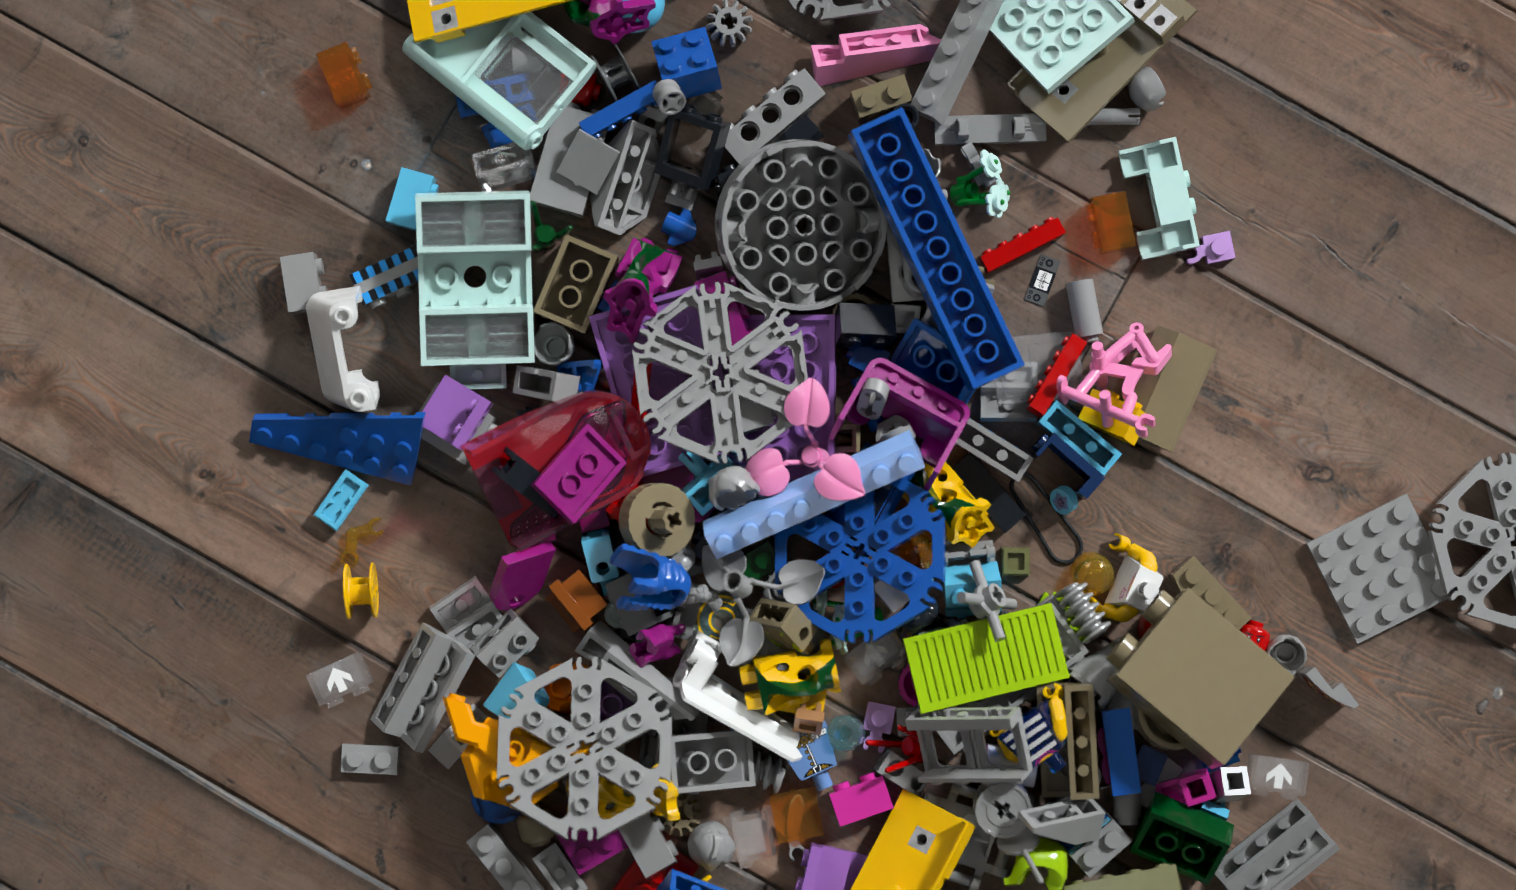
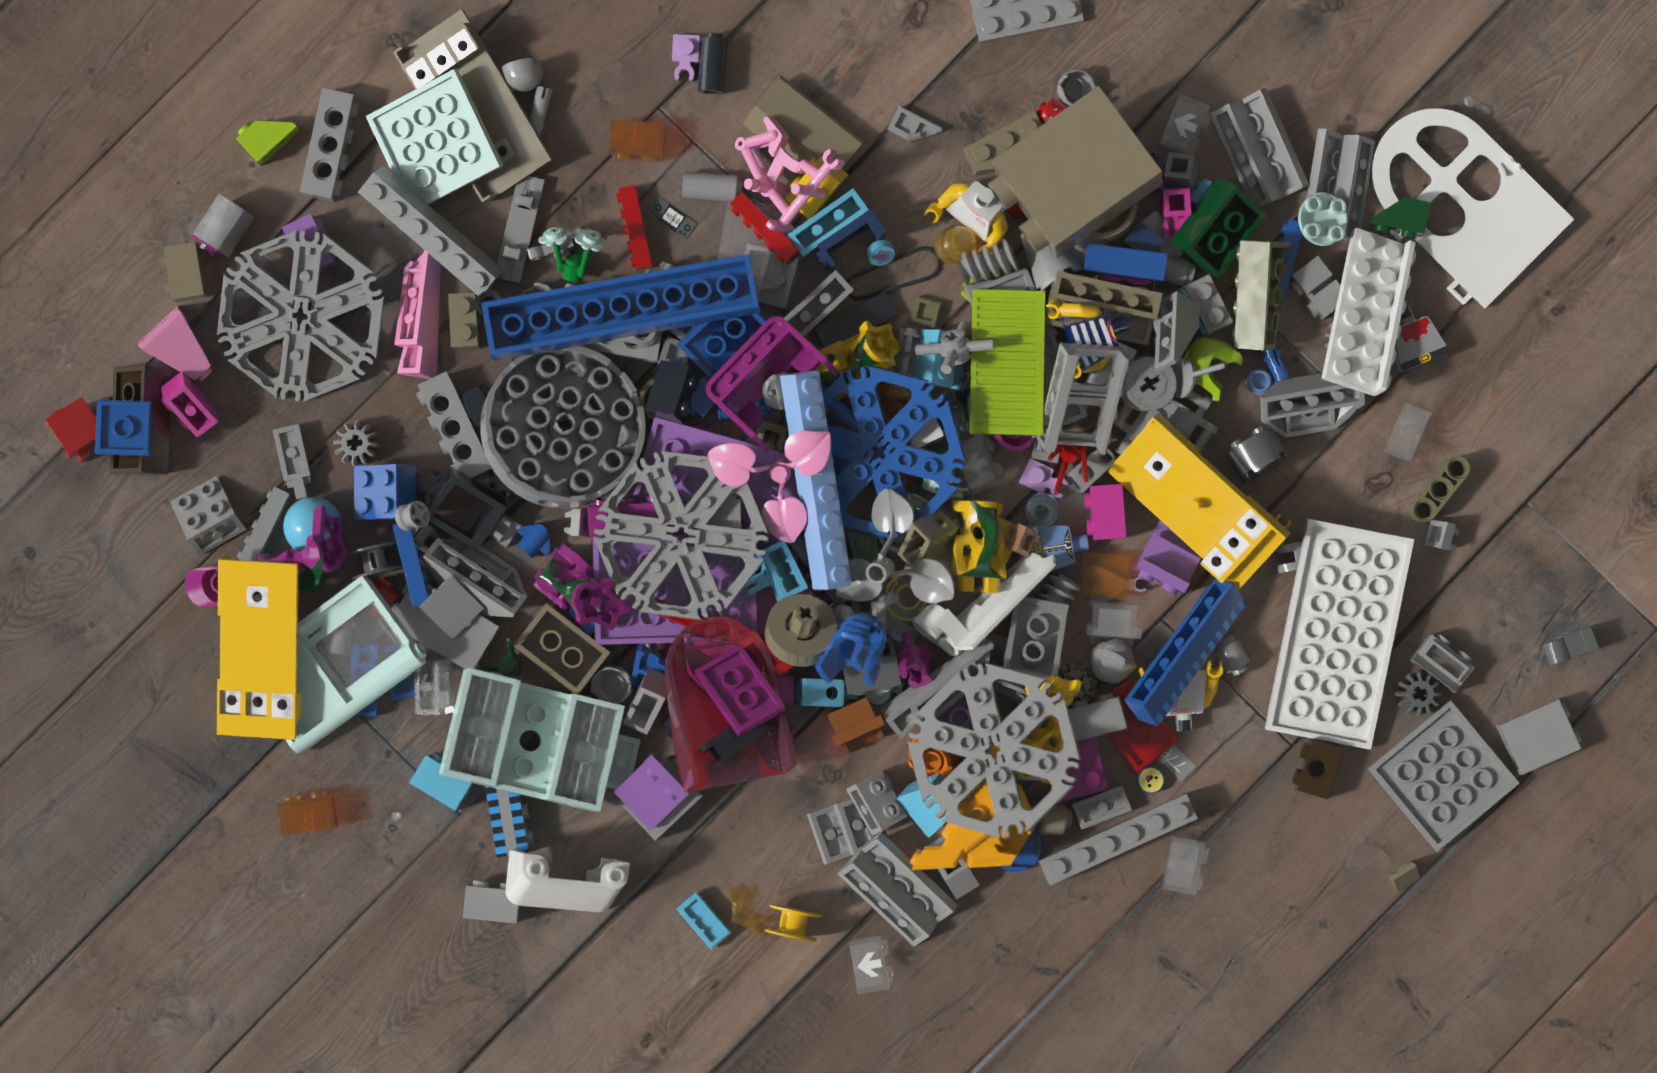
camera: 75 degrees left, 0 degrees up
blue wing [249,412,426,486] -> none
light grey plate [341,743,400,775] -> none
magenta tile [489,541,556,611] -> none
light grey hair [707,466,760,511] -> none
light grey beam [857,378,890,419] -> none
light aqua bracket [1118,137,1200,261] -> none
light grey slope [1296,666,1359,709] -> none
none -> black brick [697,33,728,95]
none -> light grey tile [887,105,943,142]

